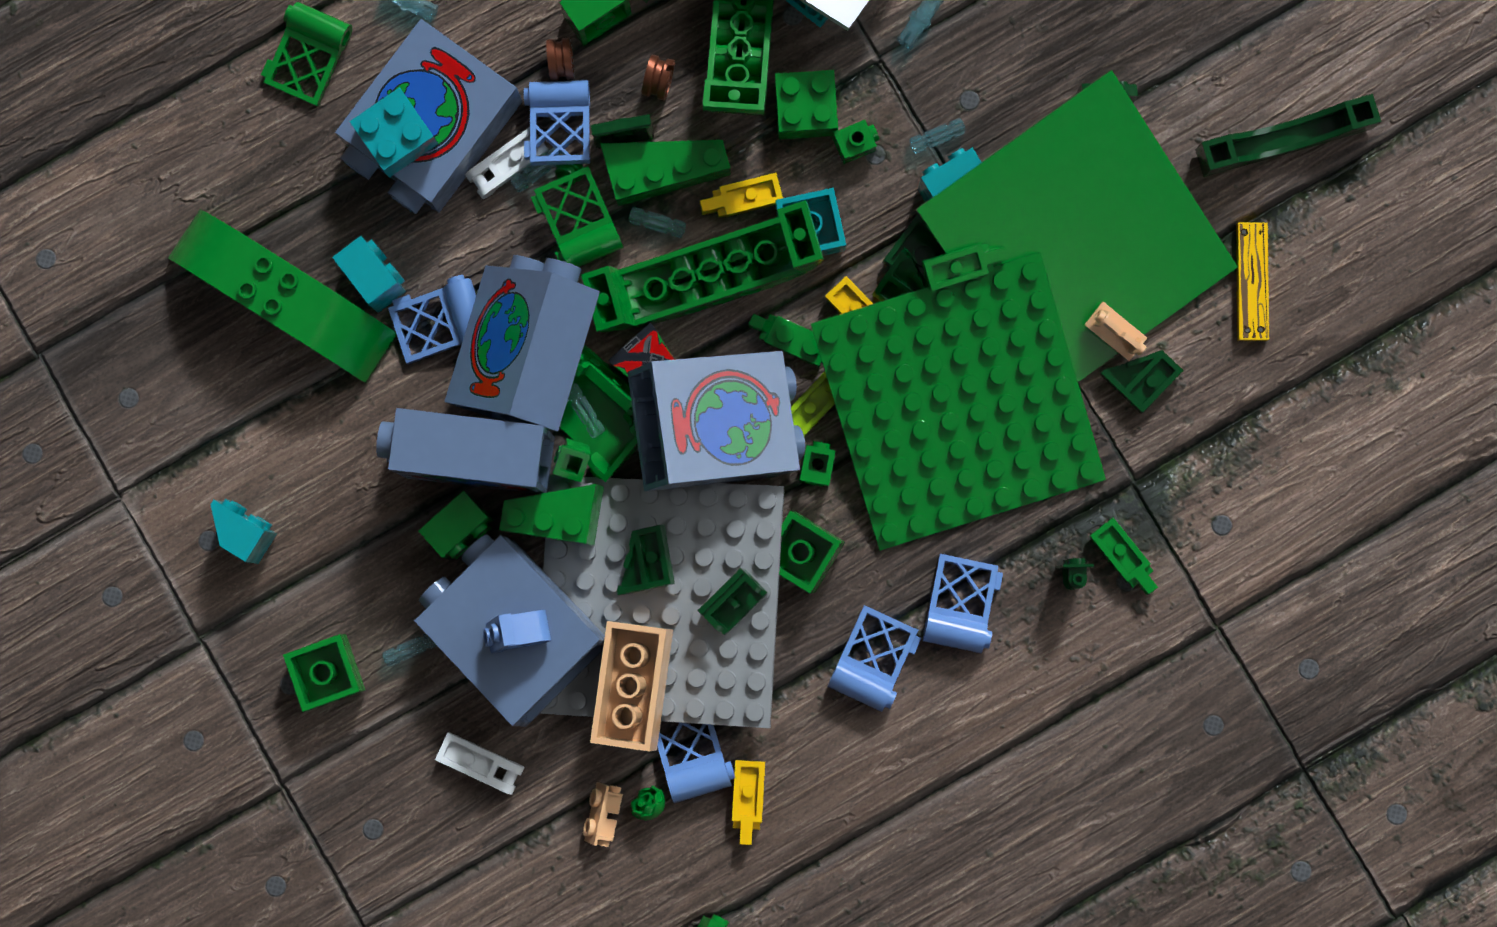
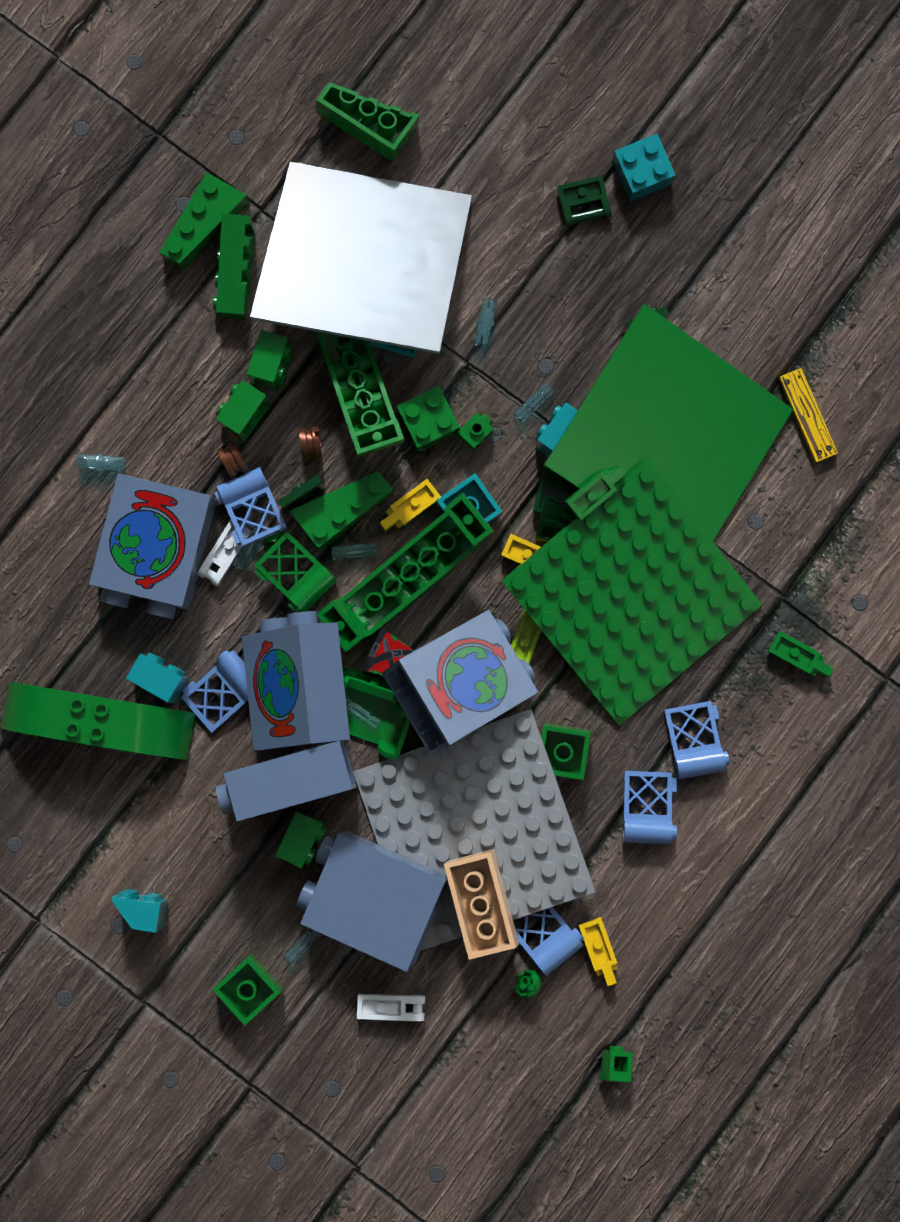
camera: 30 degrees left, 0 degrees up
green piece [261,2,352,107] -> none
teal brick [349,87,438,178] -> none
medium blue pin [483,610,551,654] -> none
green wedge [499,484,604,546] -> none
green brick [552,438,591,482] -> none
light nougat hinge [583,782,623,847] -> none
dark green wing [617,525,675,595] -> none
dark green hinge [697,568,768,635] -> none
green hinge [748,314,822,368] -> none
green brick [799,441,836,488] -> none
dark green hinge [1056,558,1094,590] -> none
light nougat hinge [1084,301,1147,361] -> none
dark green wing [1100,350,1184,414] -> none
dark green arch [1195,94,1382,177] -> none

